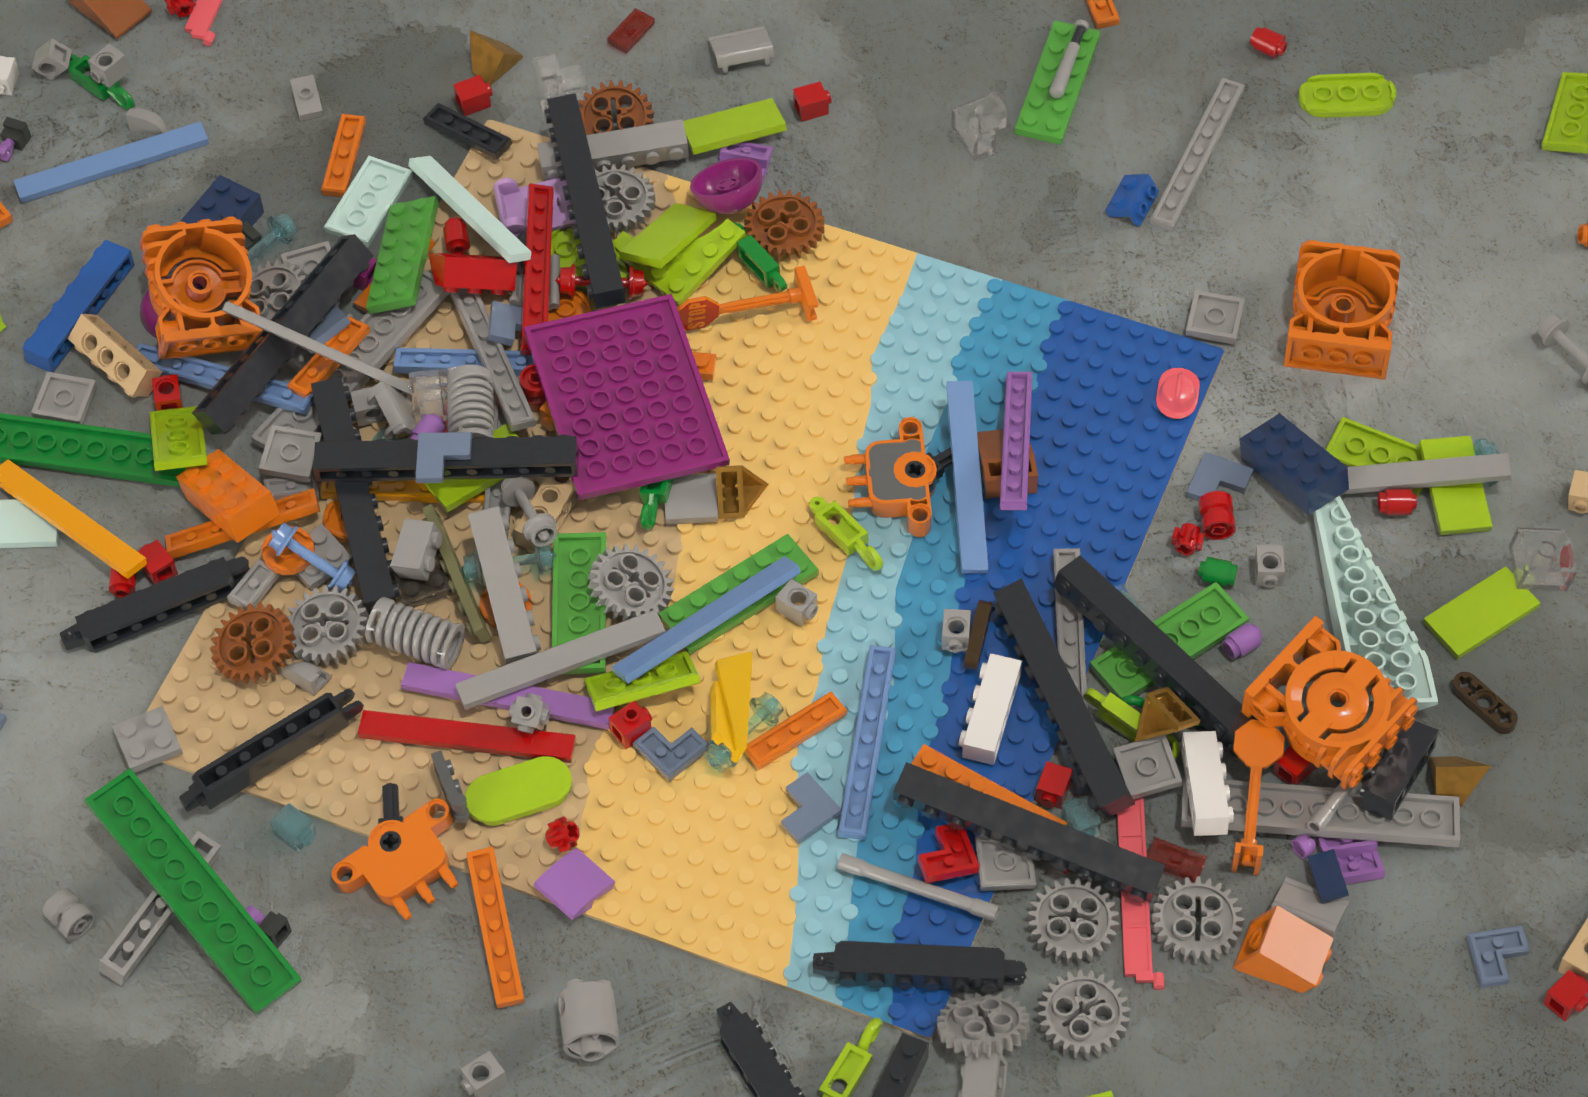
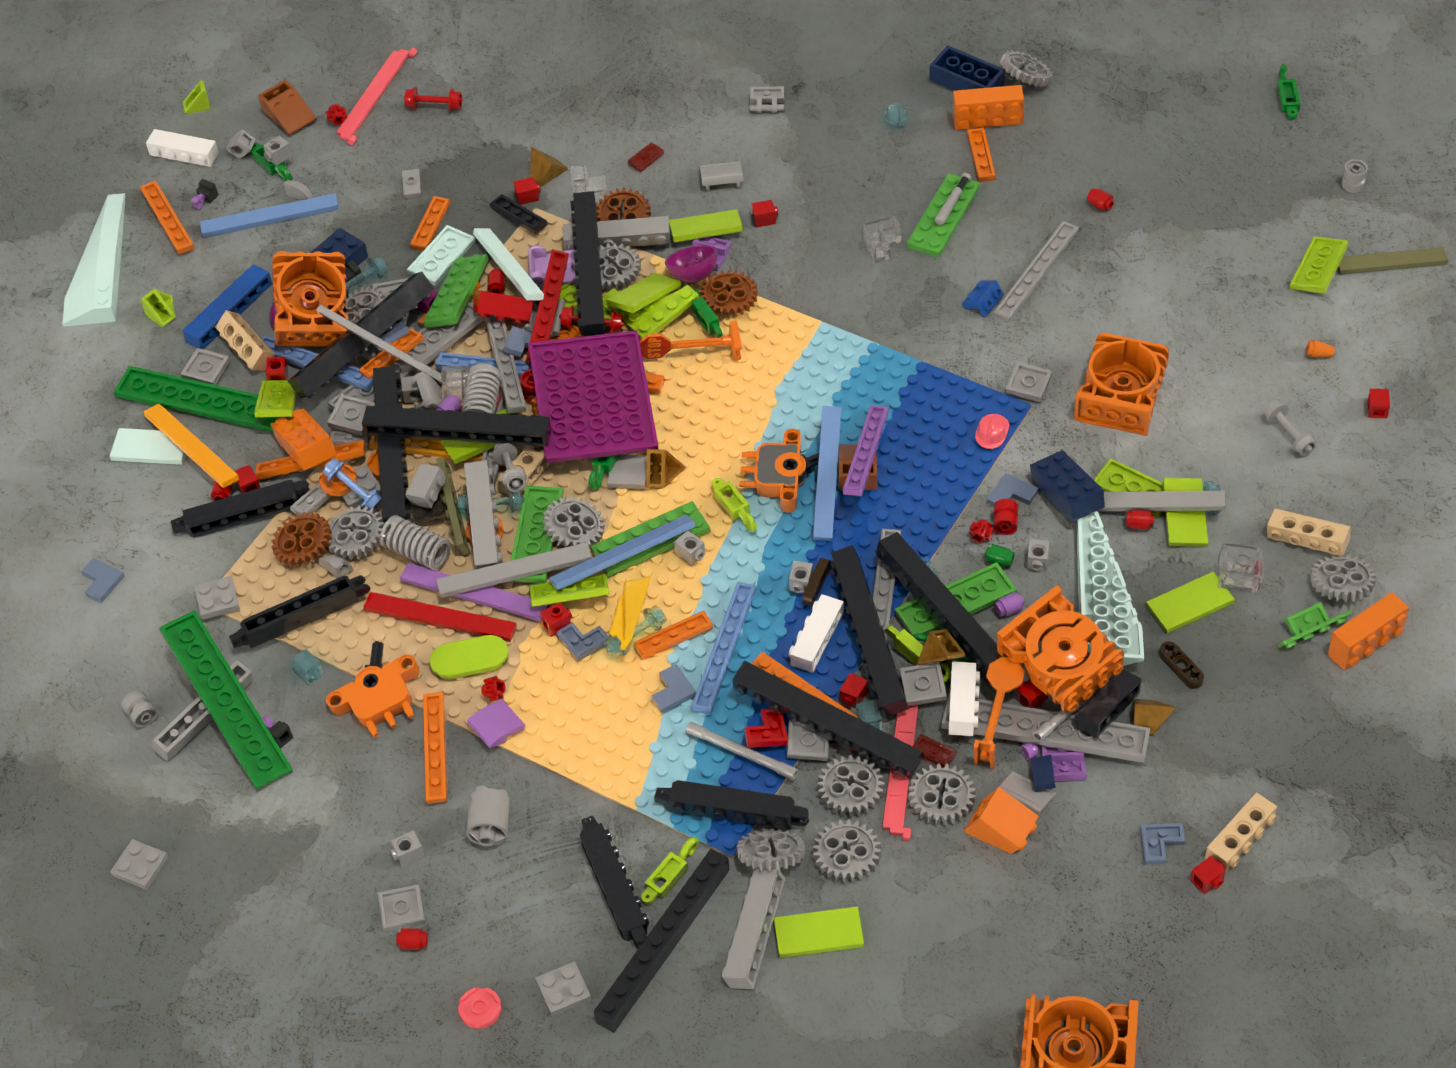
camera: 10 degrees right, 5 degrees down
sand blue tile [416,432,472,483] -> none
dark grey plate [431,750,470,824] -> none
light grey brick [509,693,550,734] -> none
lime tile [1298,73,1396,118] -> none

